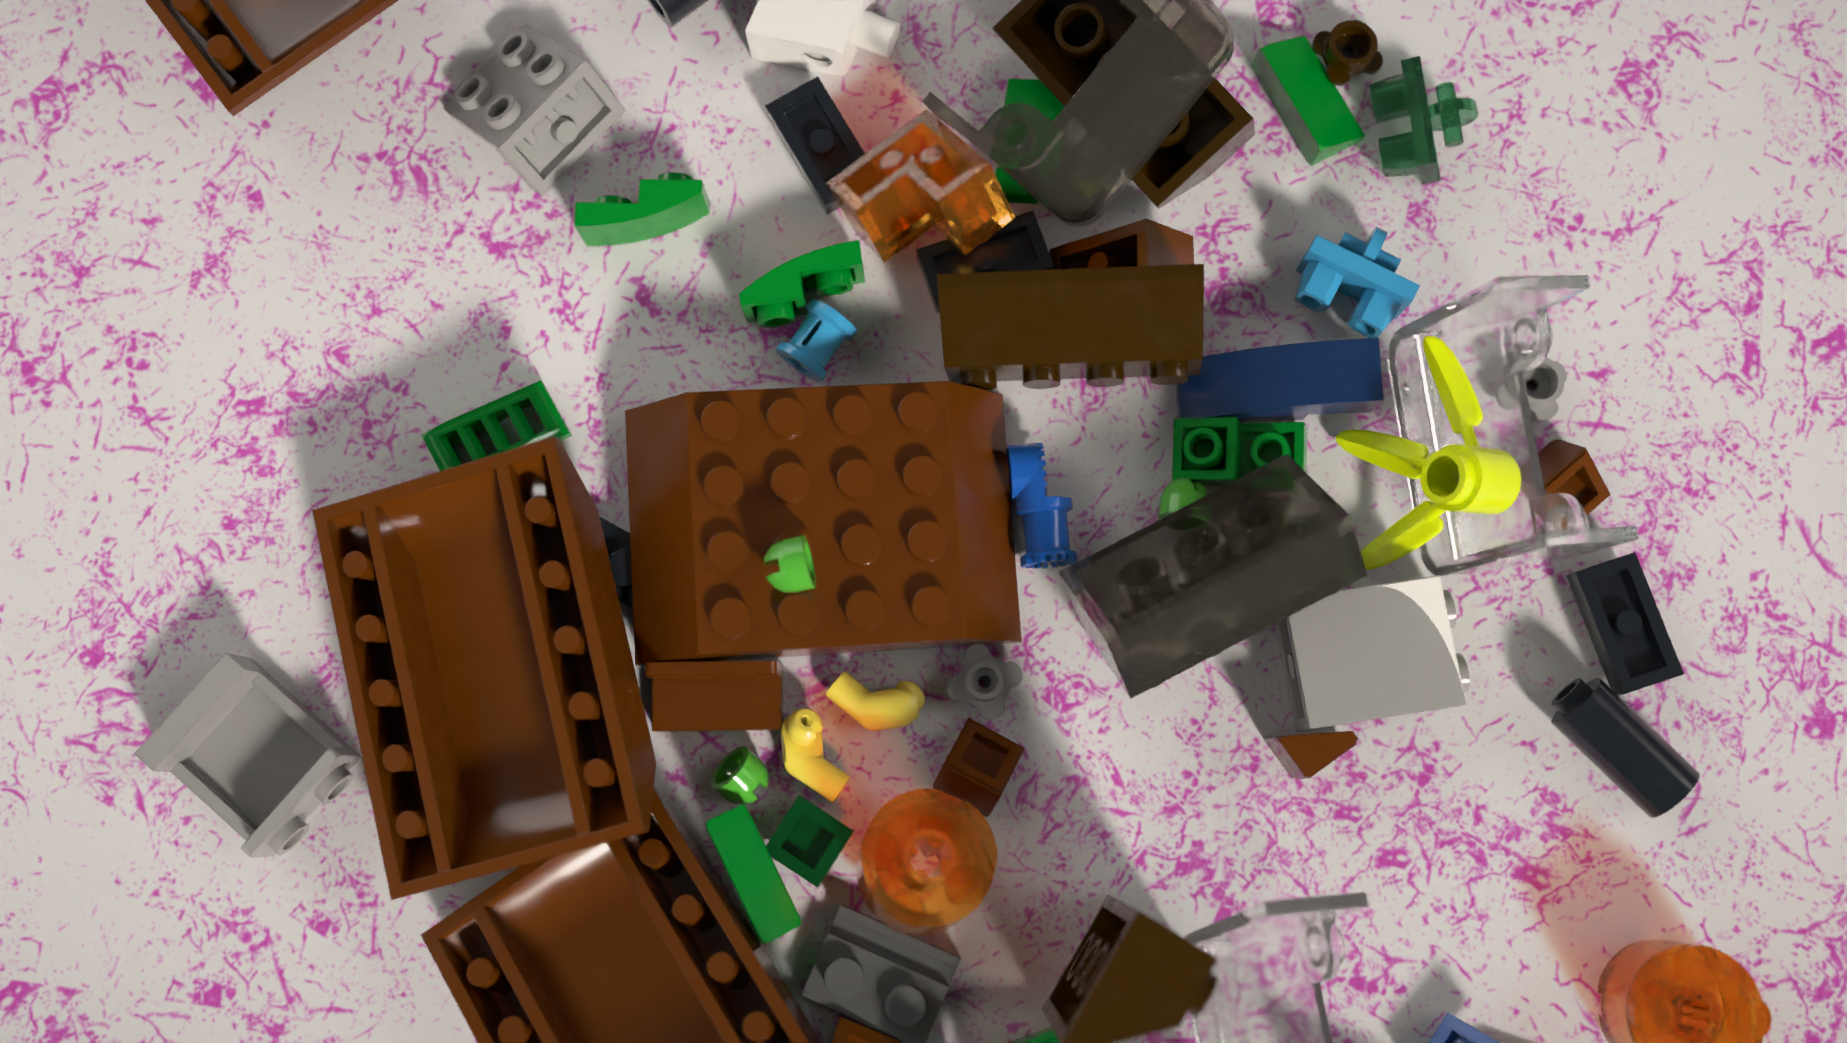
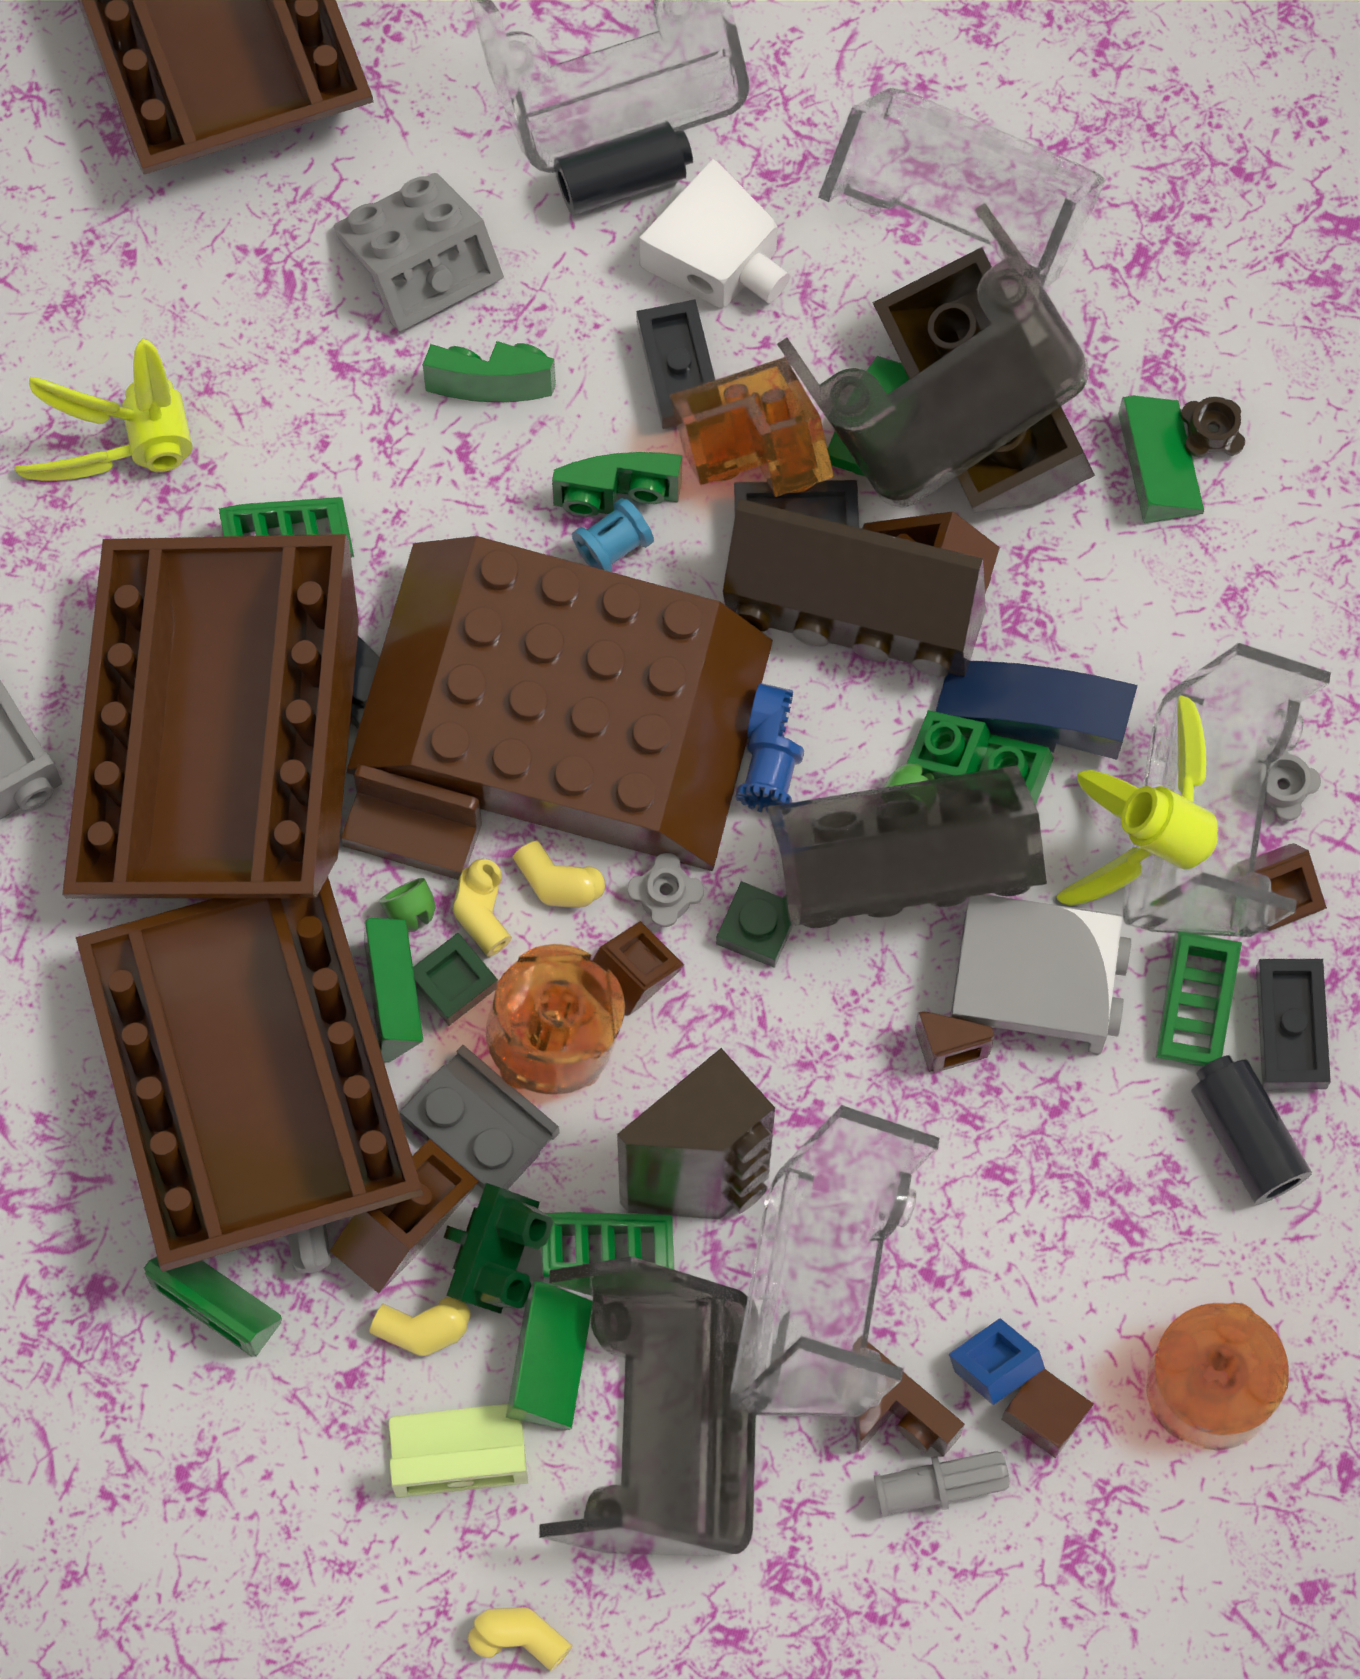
camera: 15 degrees right, 10 degrees down
bright green hinge [763,535,816,593] -> none
dark azure hips [1294,226,1420,338] -> none
clear green hips [1369,56,1479,185] -> none
none -> neon yellow plant [14,338,193,481]
none -> dark green plate [716,881,800,968]
none -> green slope [1155,931,1242,1066]

